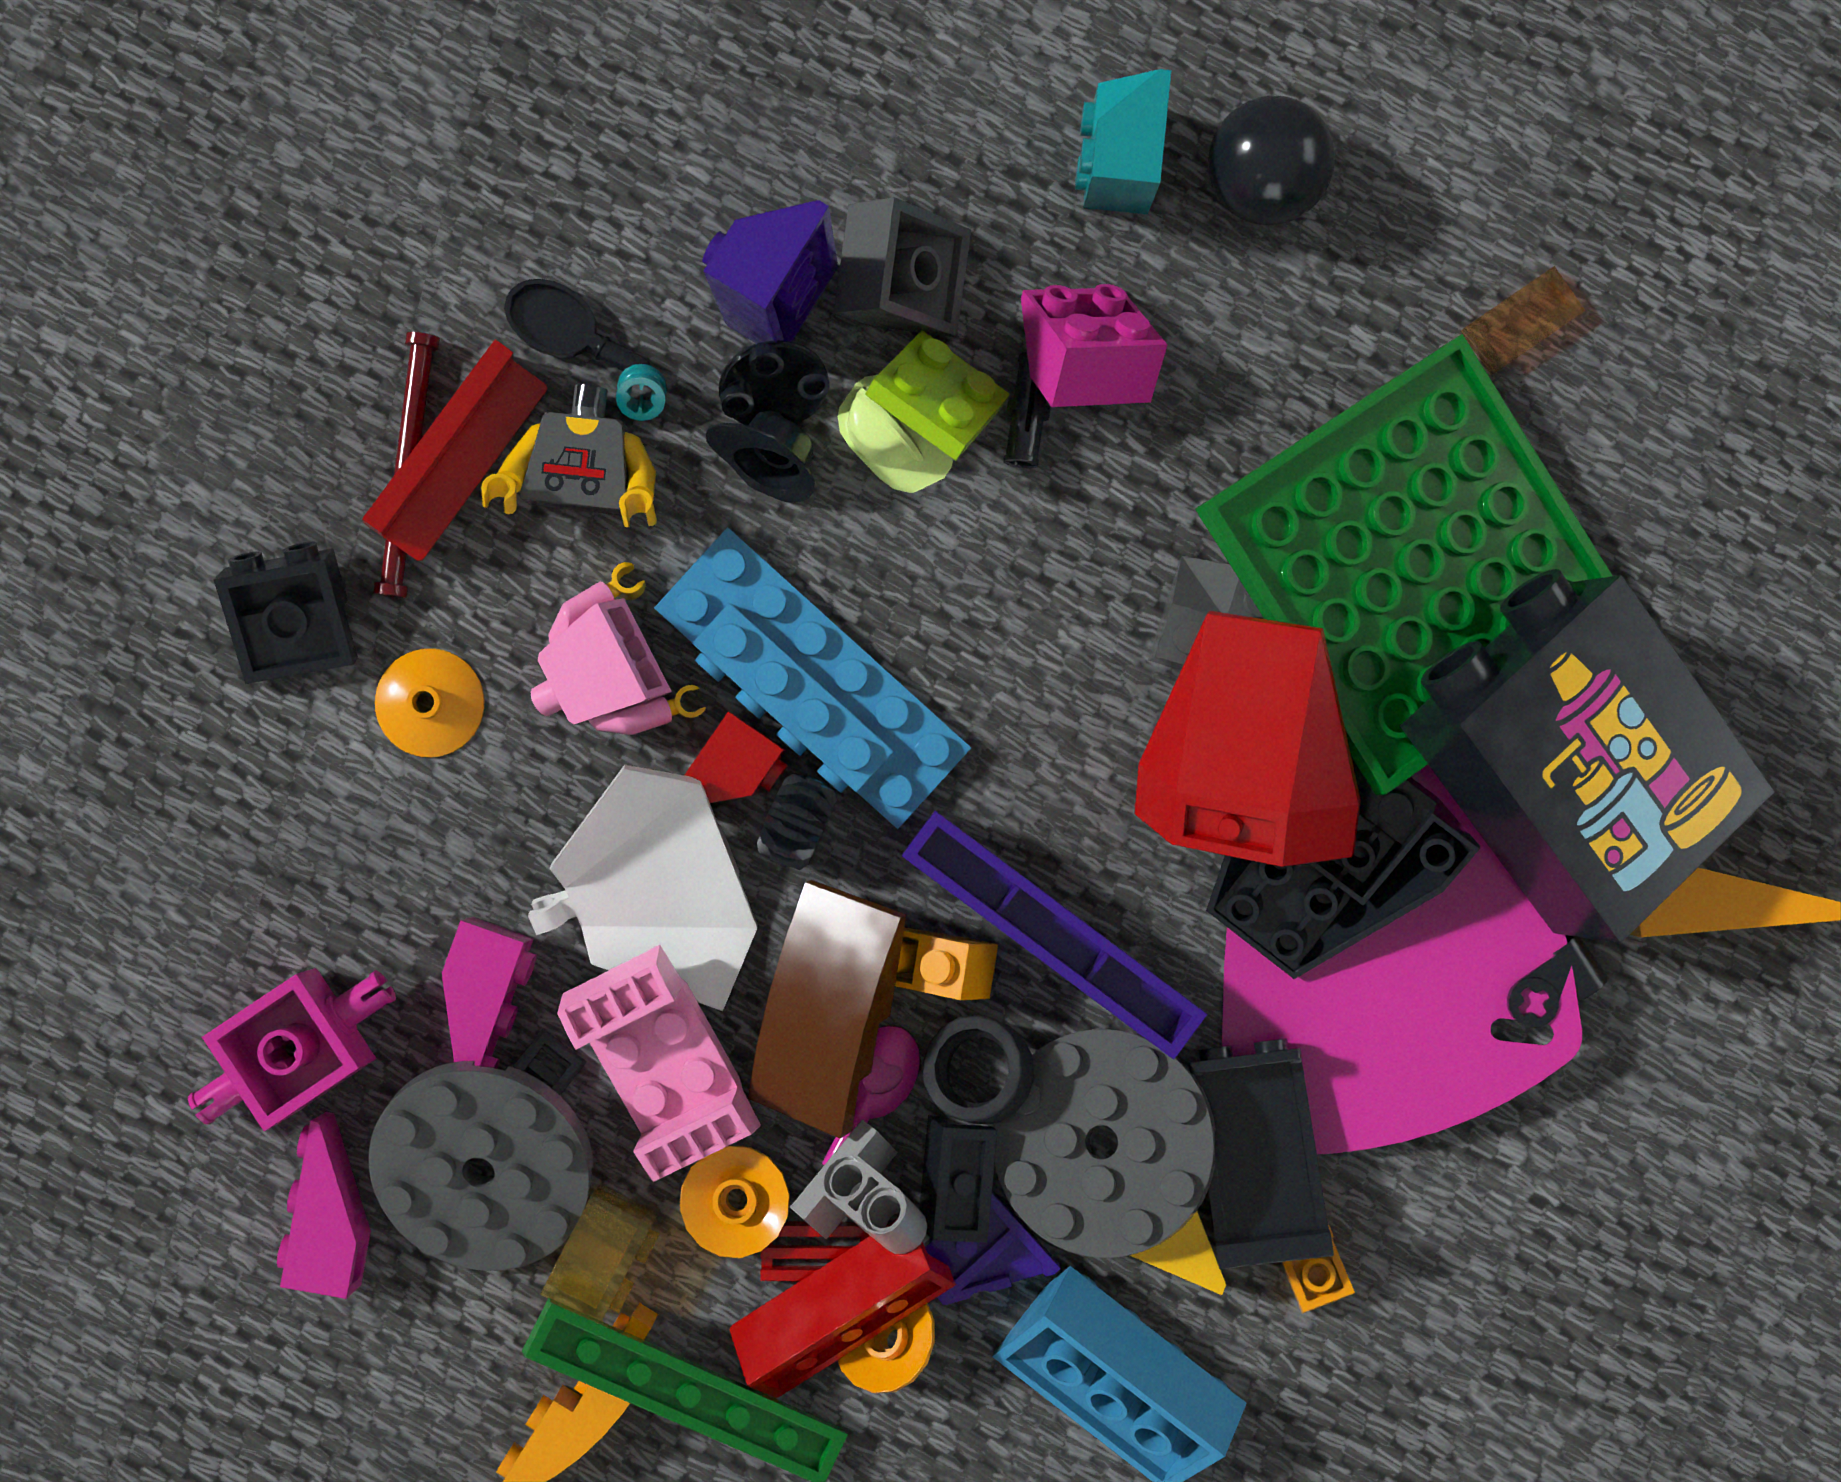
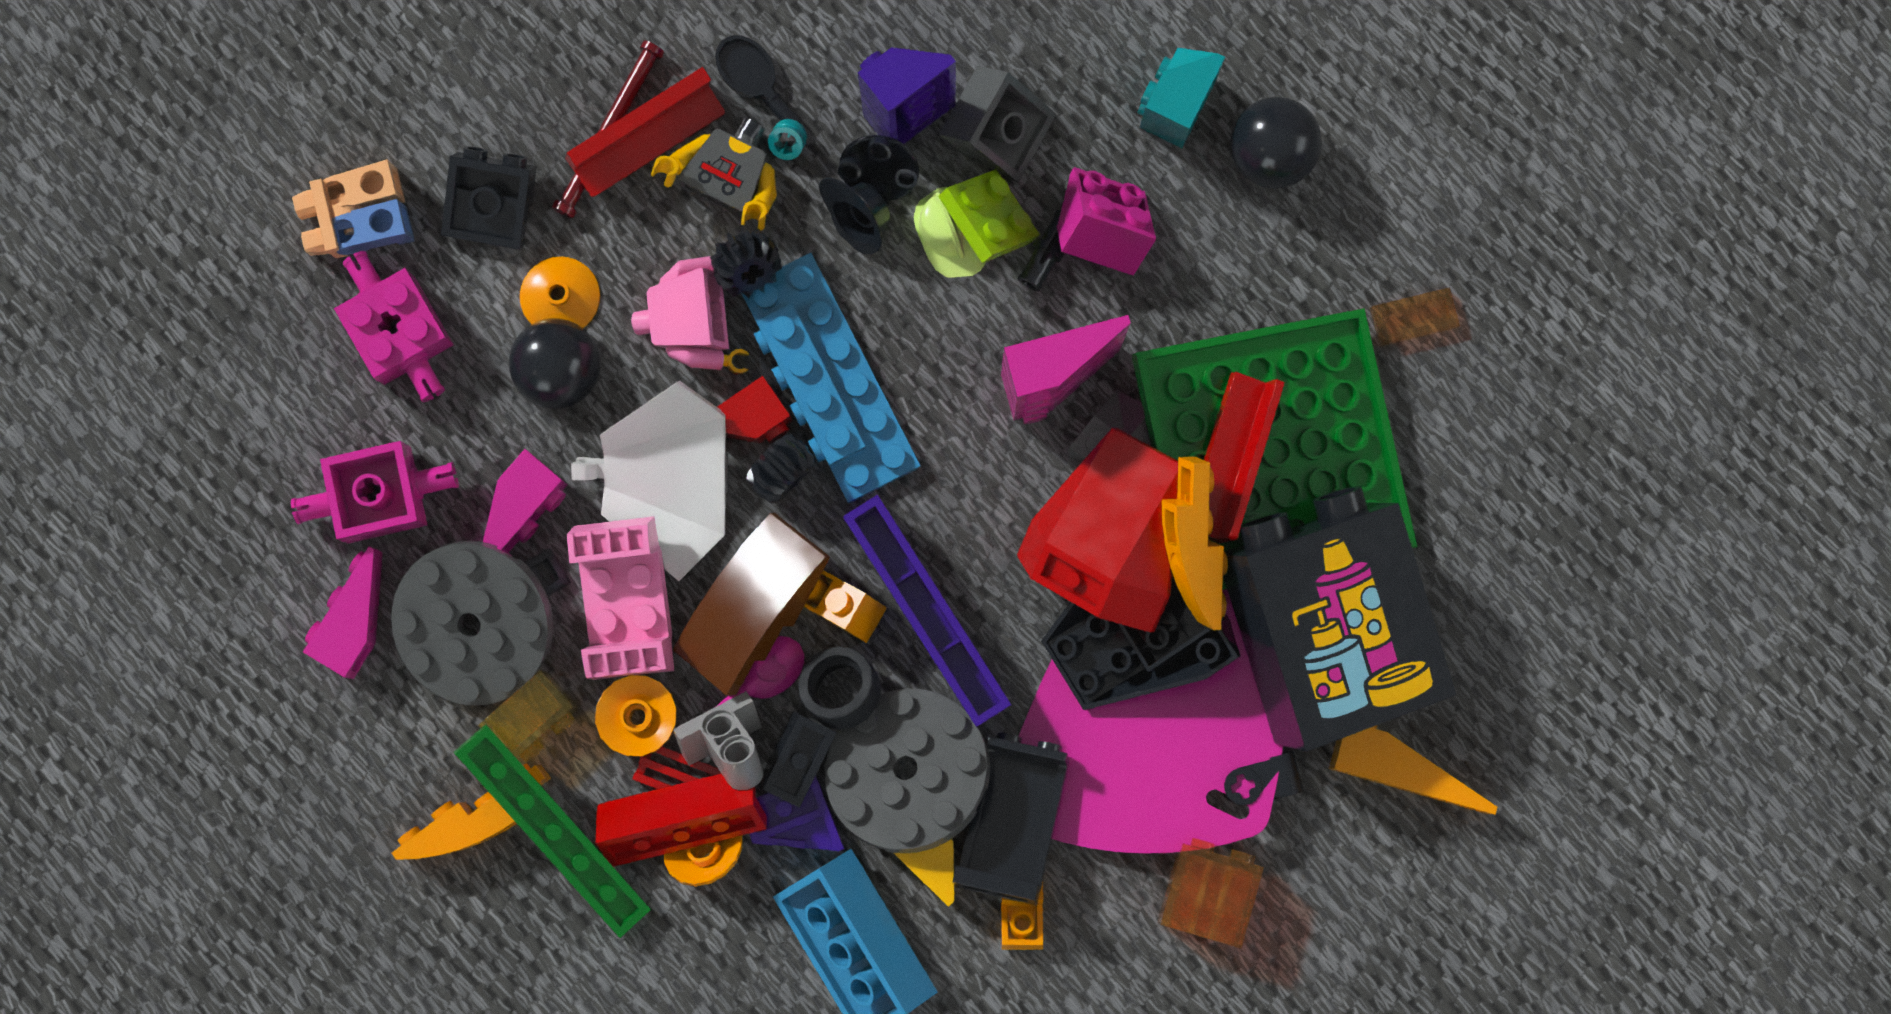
camera: 25 degrees right, 5 degrees down
none -> light nougat hips [292,159,415,259]
none -> dark pink brick [334,251,454,402]
none -> black piece [509,318,601,409]
none -> black gear [710,227,782,298]
none -> dark pink slope [1001,315,1131,424]
none -> clear orange brick [1157,838,1264,949]
none -> light orange slope [1162,457,1228,630]
none -> red panel [1204,372,1284,543]

